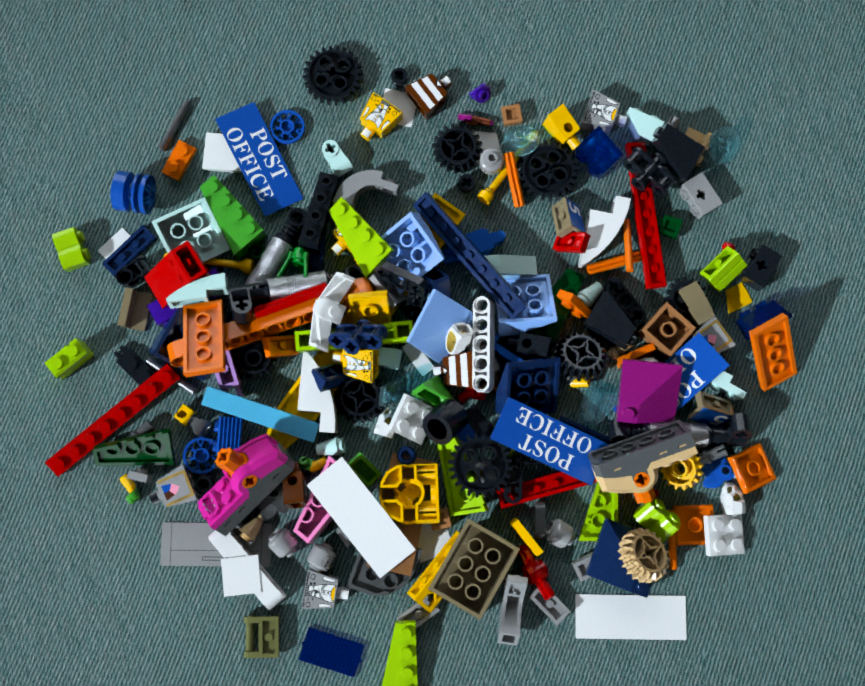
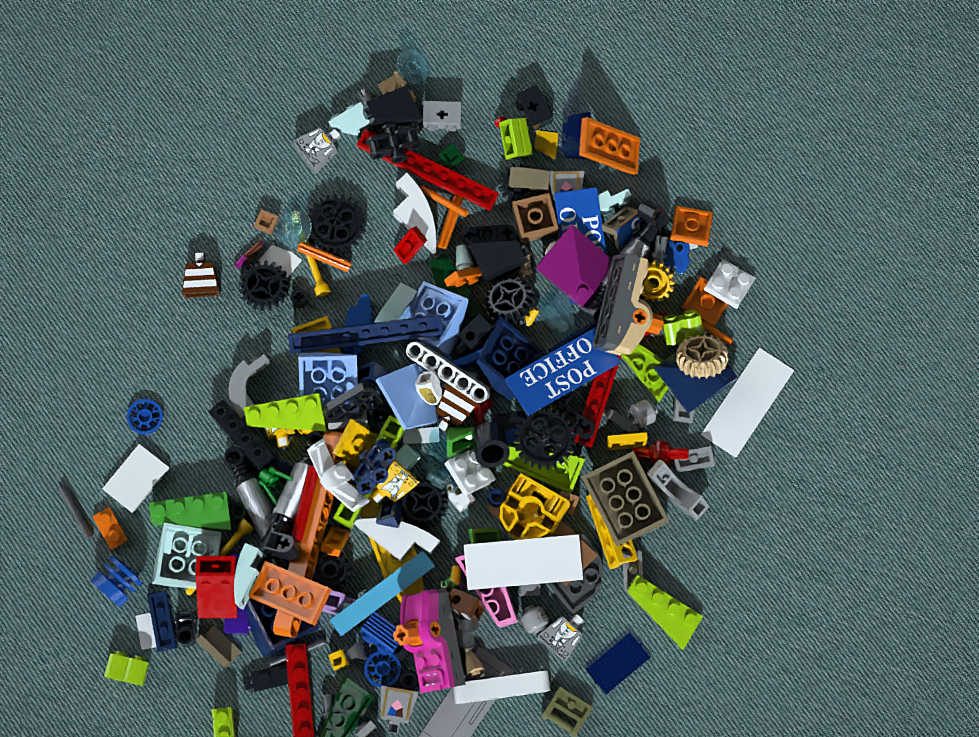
camera: 55 degrees left, 5 degrees down
blue sticker [215,102,304,216] -> none
white sticker [221,555,261,597] -> none
light grey head [268,528,298,558] -> none
black gear [303,45,363,106] -> none
light aqua cone [316,436,346,456] -> none
light aqua piece [322,140,353,177] -> none
torso [360,92,403,141] -> none
white sticker [383,88,416,127] -> none
black bush [391,68,408,87] -> none
white sticker [417,524,451,563] -> none
dark purple plate [469,83,491,103] -> none
light grey head [479,148,504,175] -> none
yellow torso [542,104,582,150] -> none
dark tan panel [551,197,585,238] -> none
clear blue slope [576,126,624,180] -> none
orange tile [616,343,656,369] -> none
white rock [720,483,746,515] -> none

